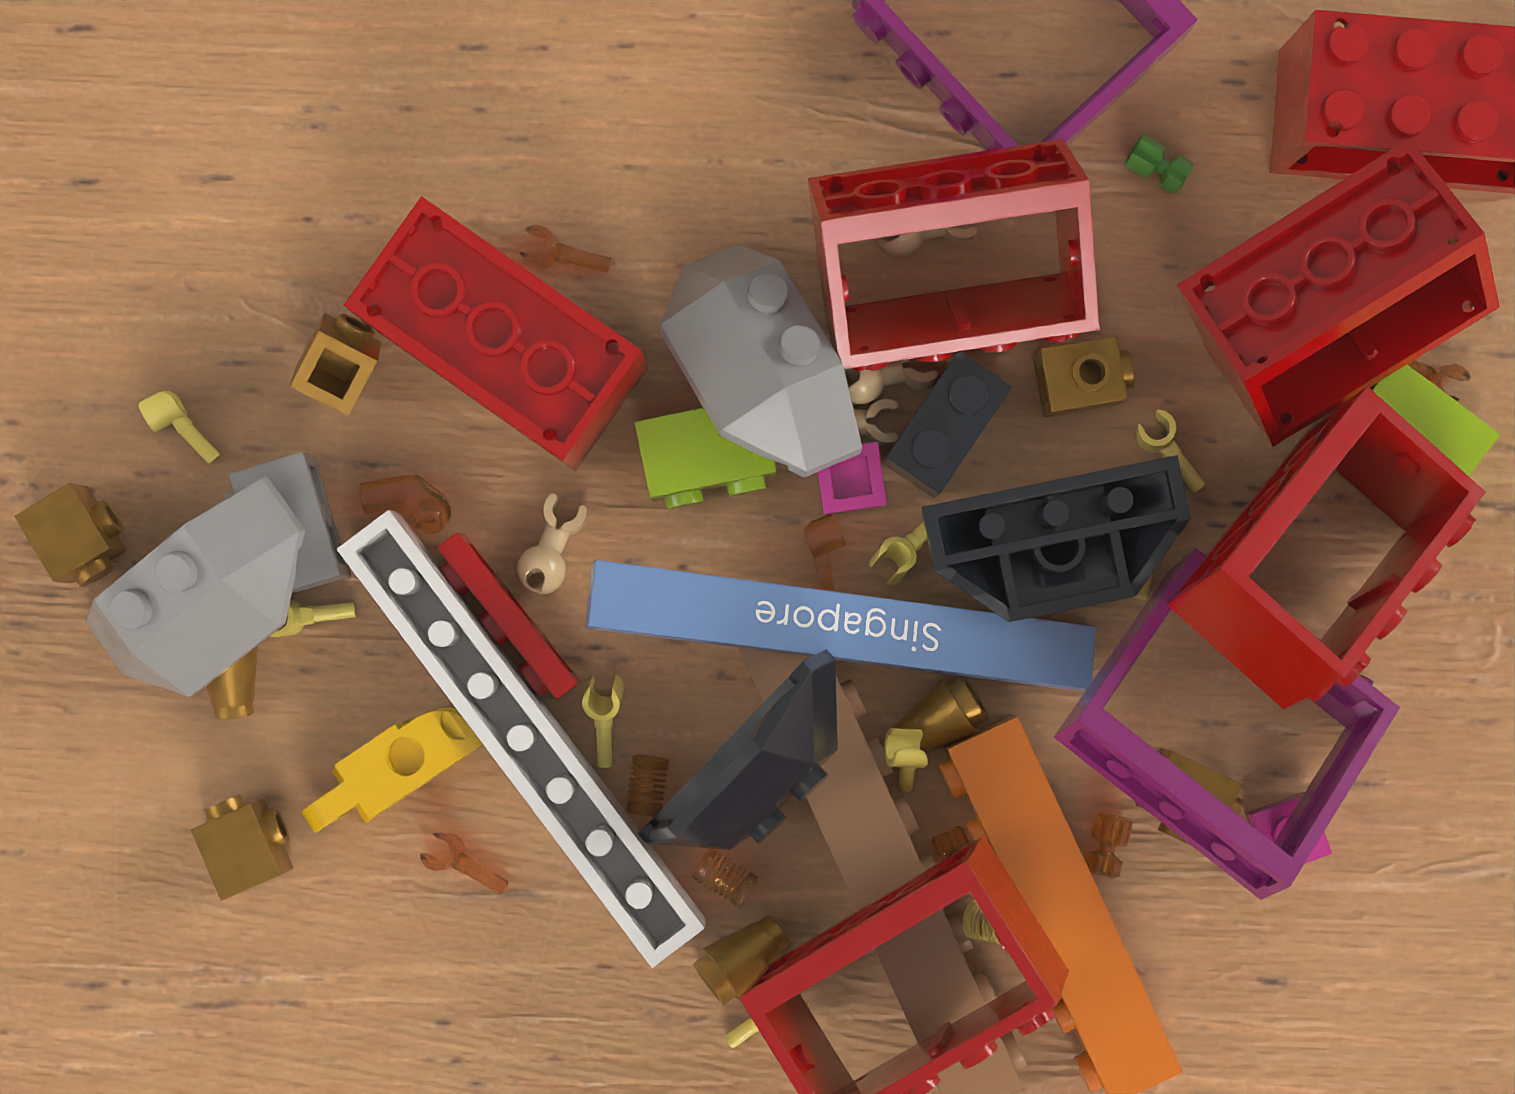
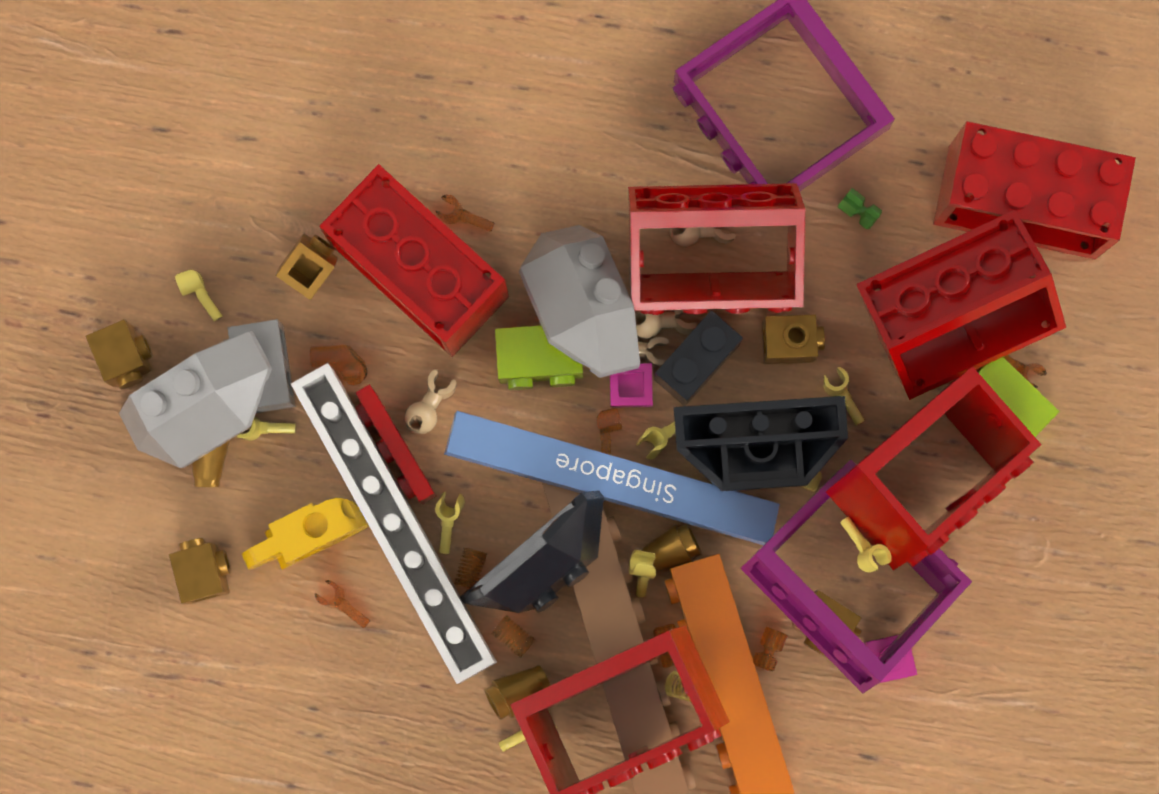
camera: 15 degrees right, 5 degrees down
none -> light yellow hand [840,517,891,572]

